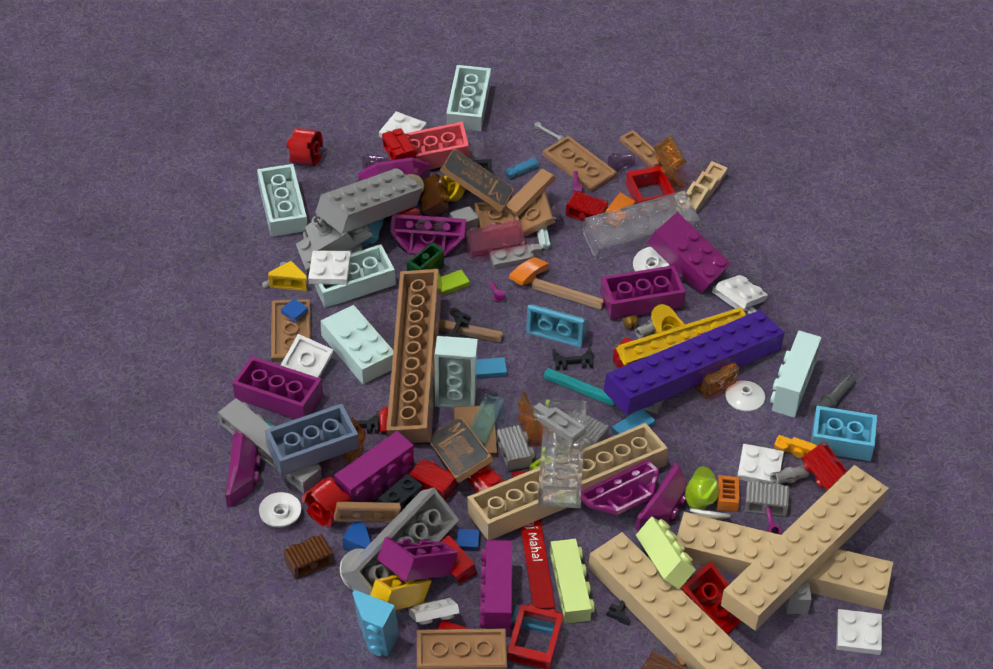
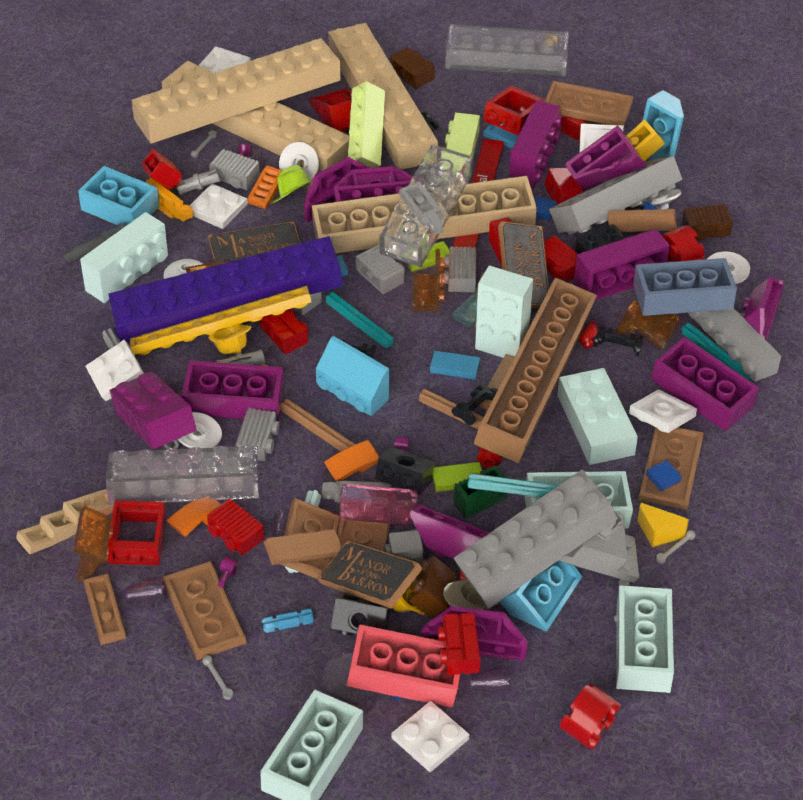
camera: 160 degrees left, 0 degrees up
white plate [308,251,351,284] -> none
none -> flat silver tile [208,221,300,266]
none -> light grey brick [235,407,280,461]
none -> black brick [375,446,435,495]
none -> teal axle [468,473,559,498]

